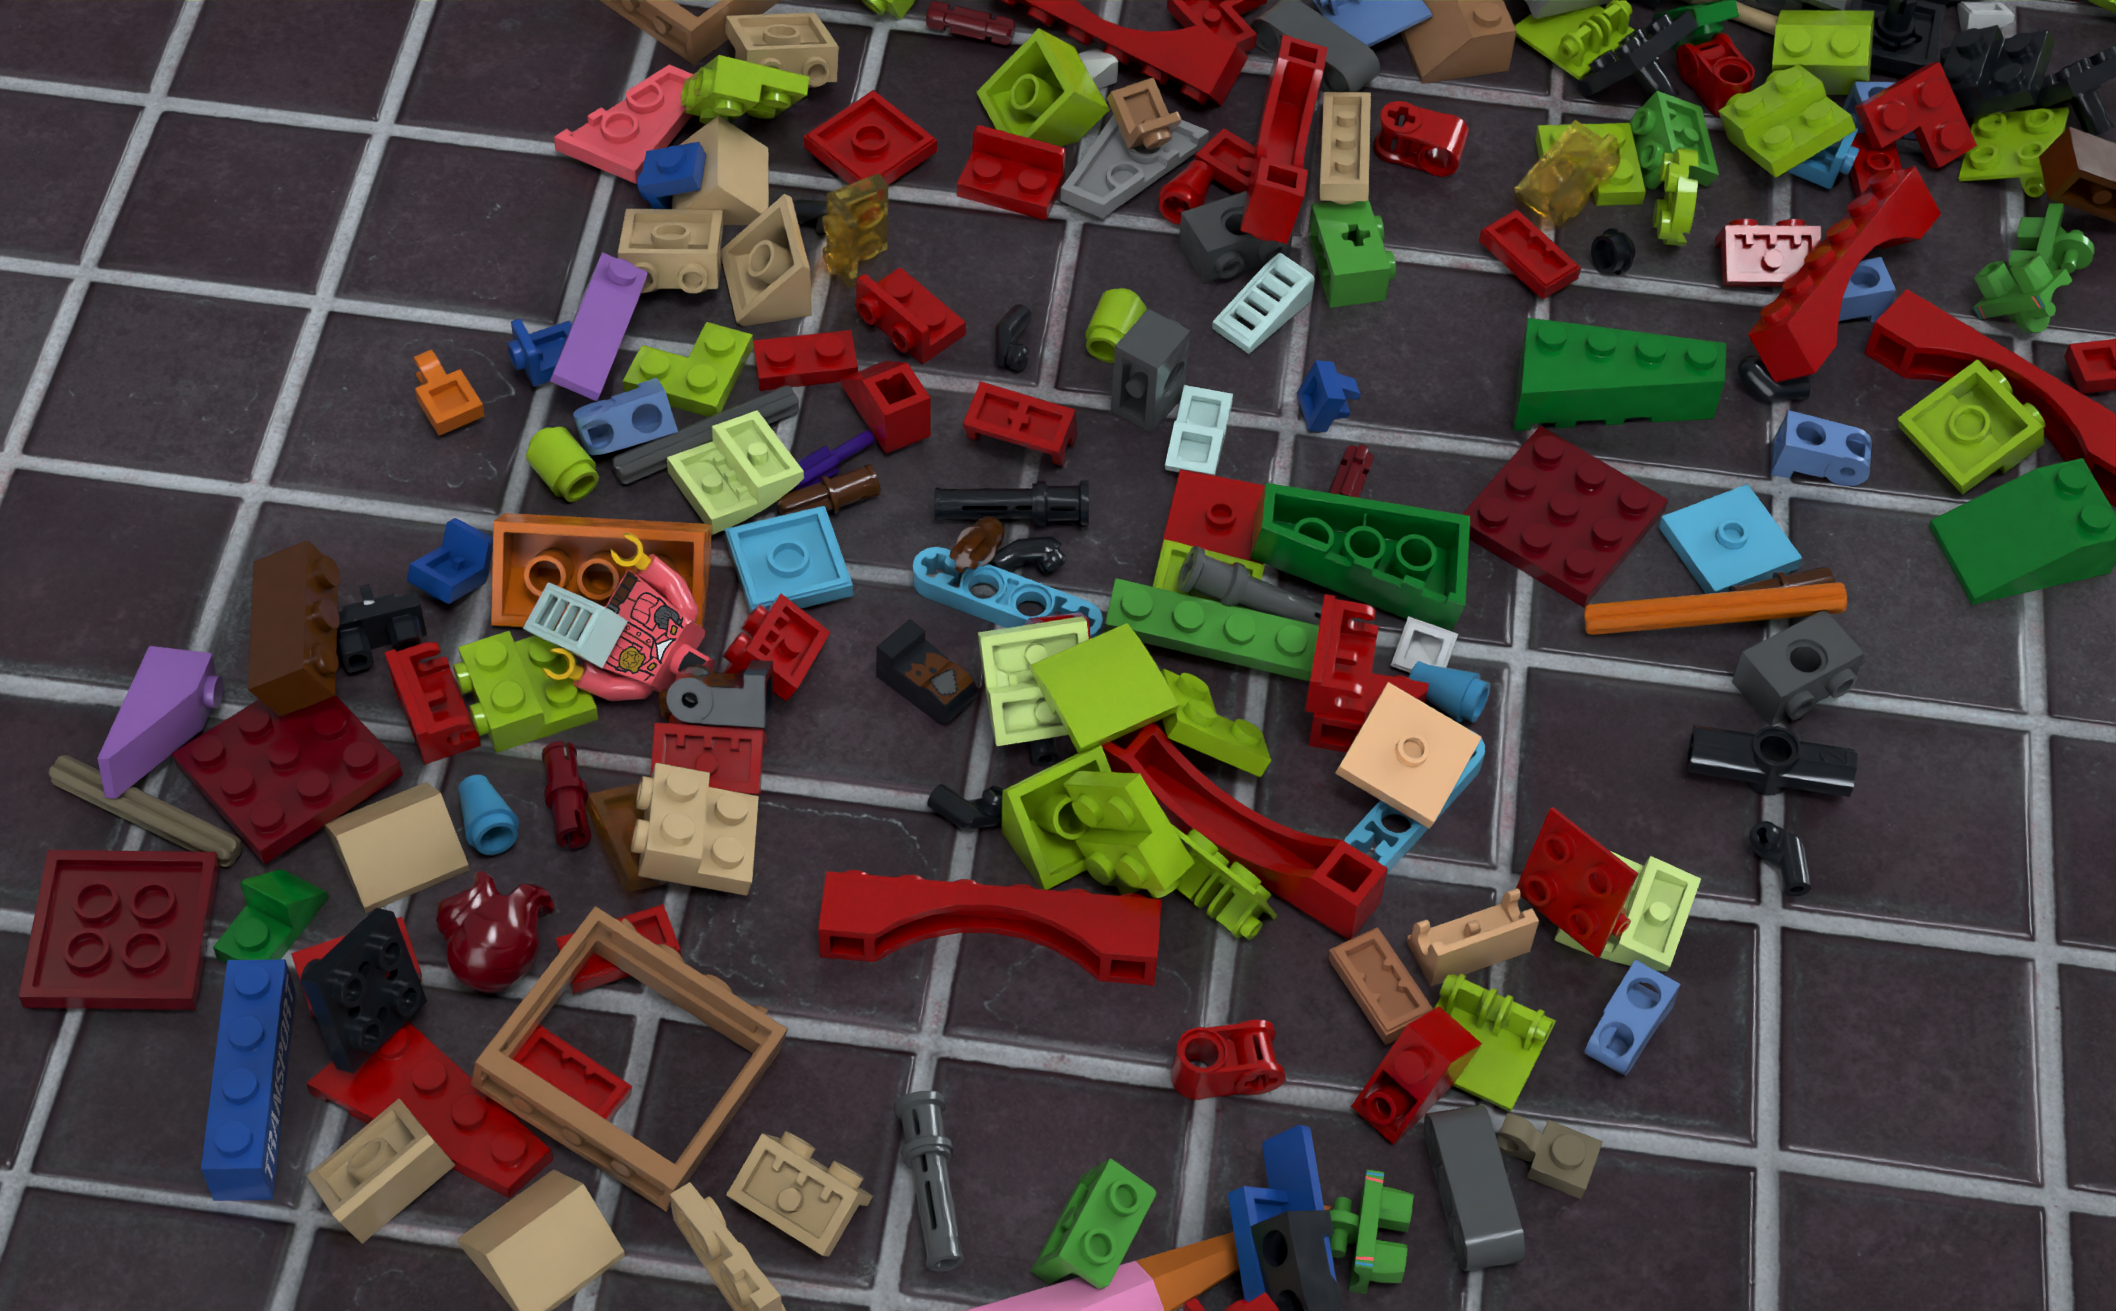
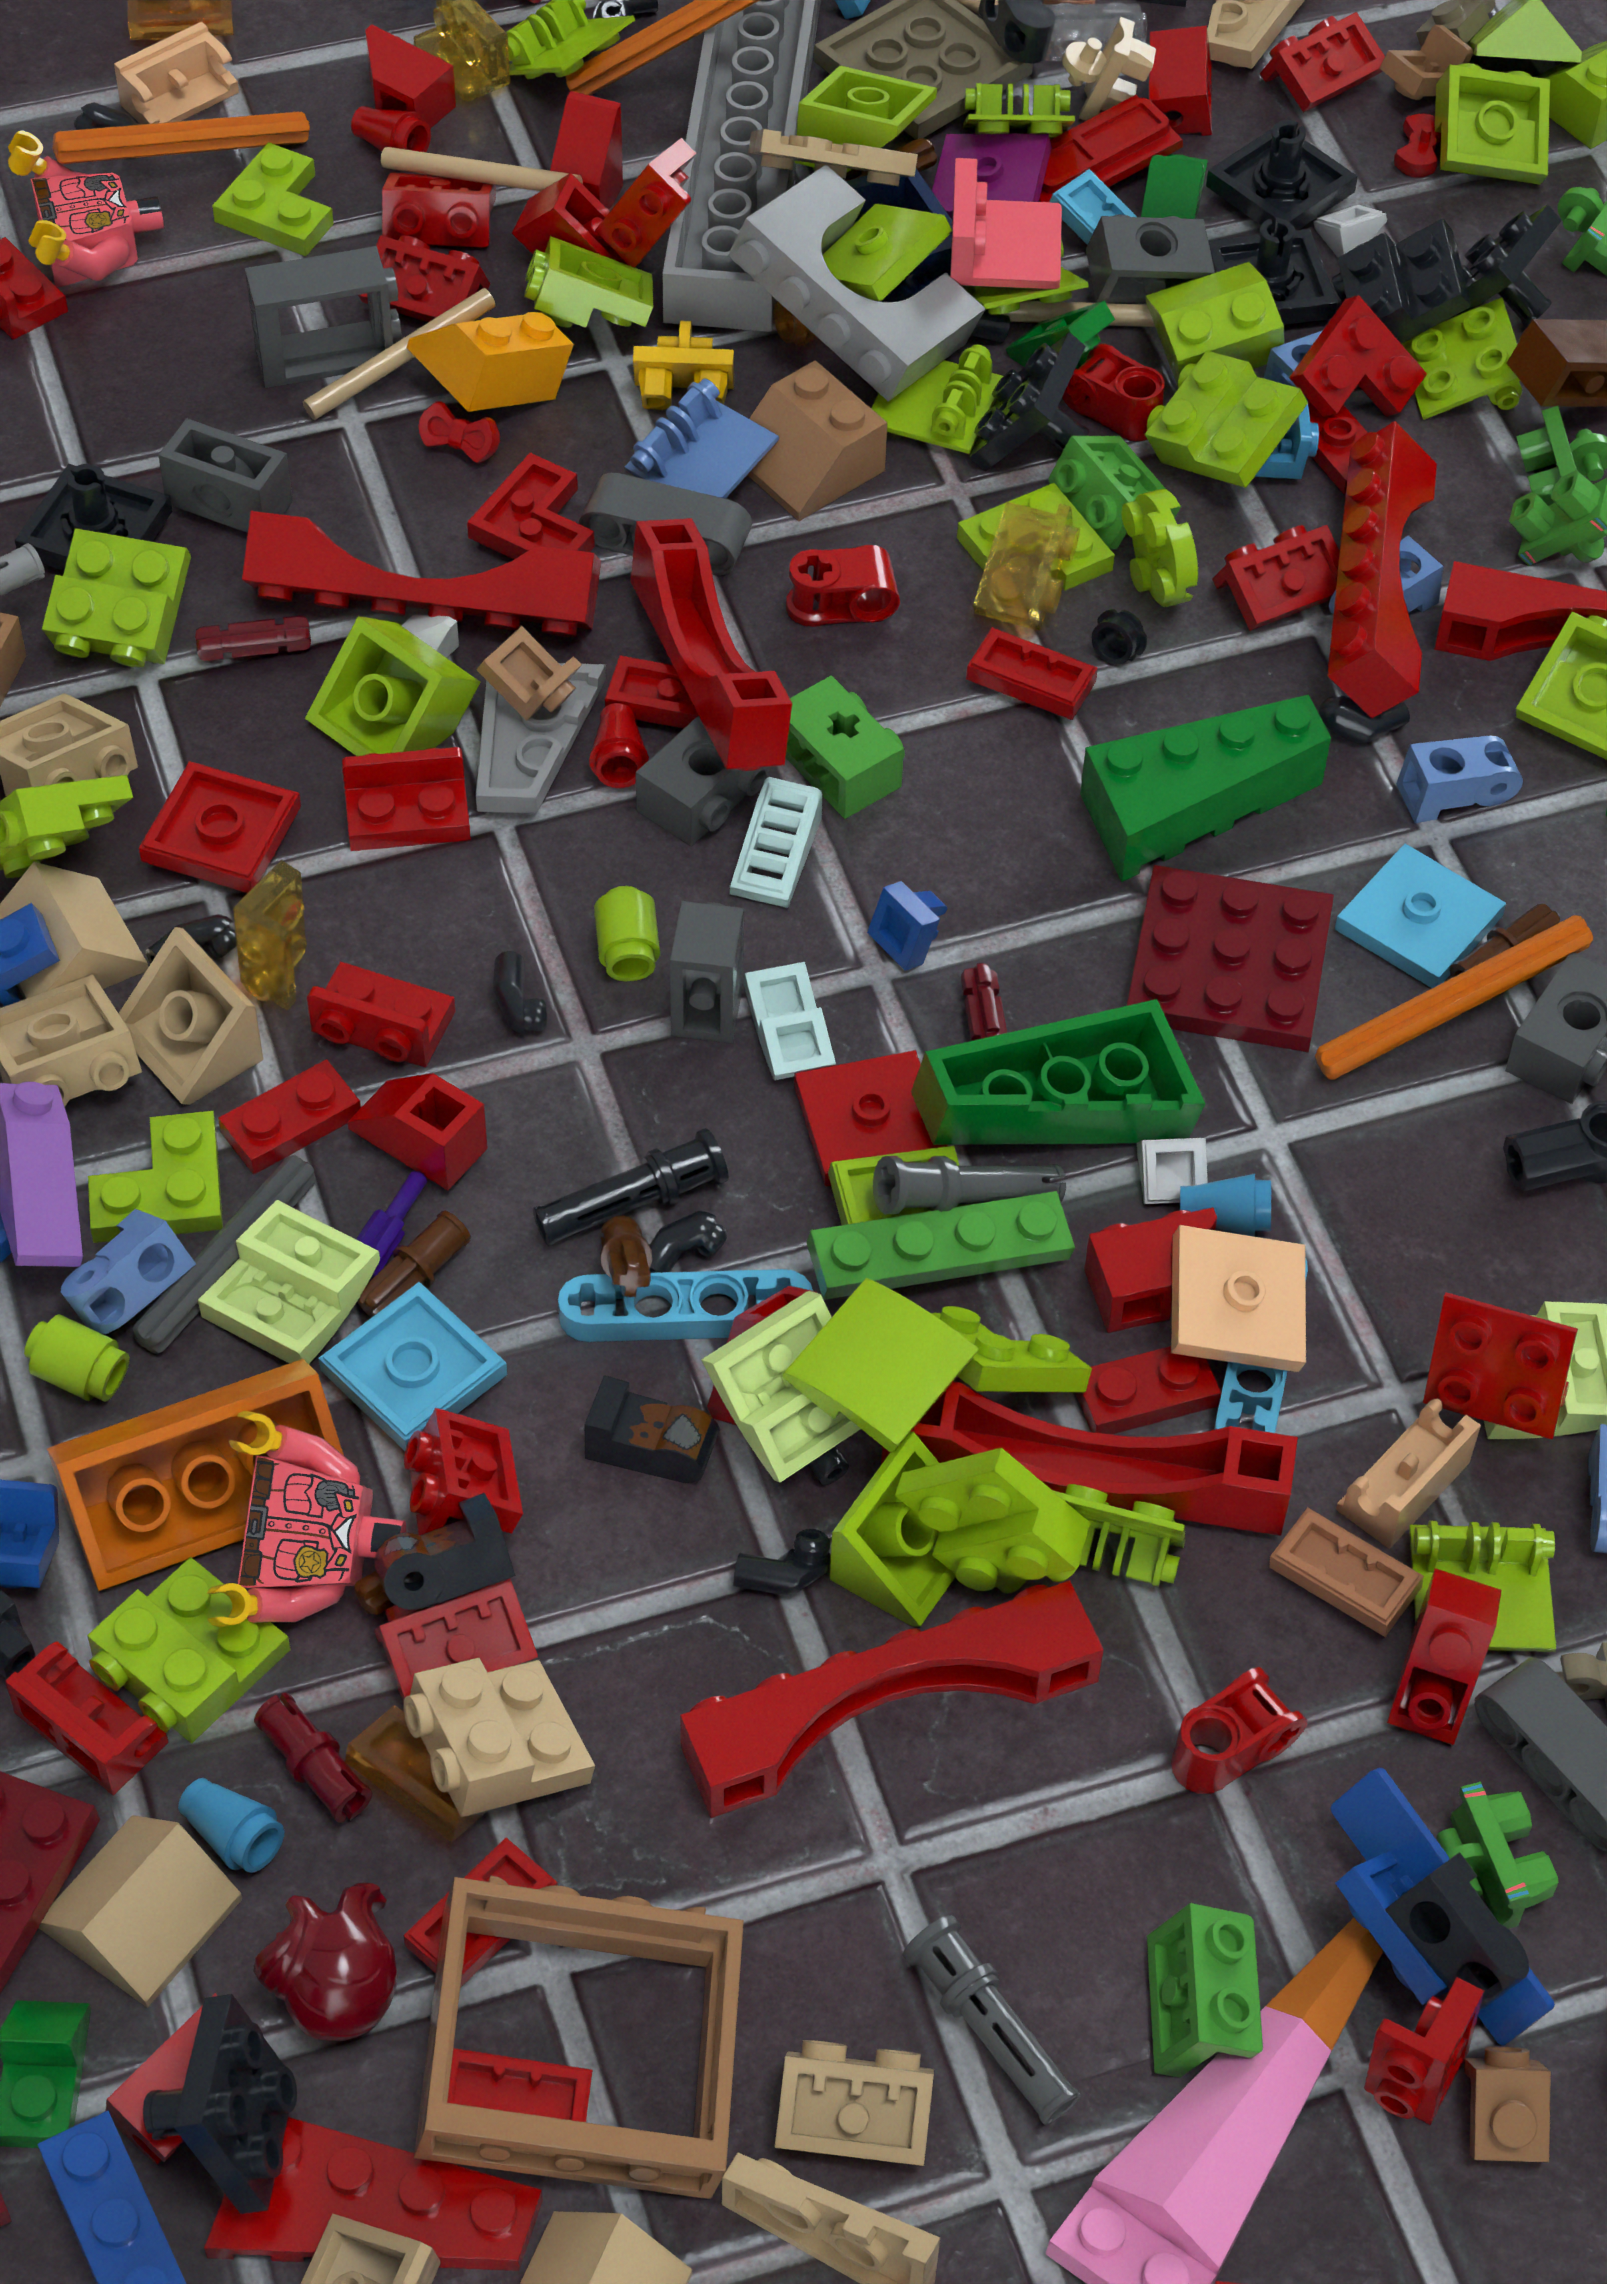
camera: 25 degrees left, 0 degrees up
light aqua slope [523,582,628,668] -> none
red hinge [963,381,1077,467] -> none
red hinge [1305,594,1379,721] -> none
tan plate [1320,92,1371,205] -> none
none -> red plate [1075,1346,1221,1435]

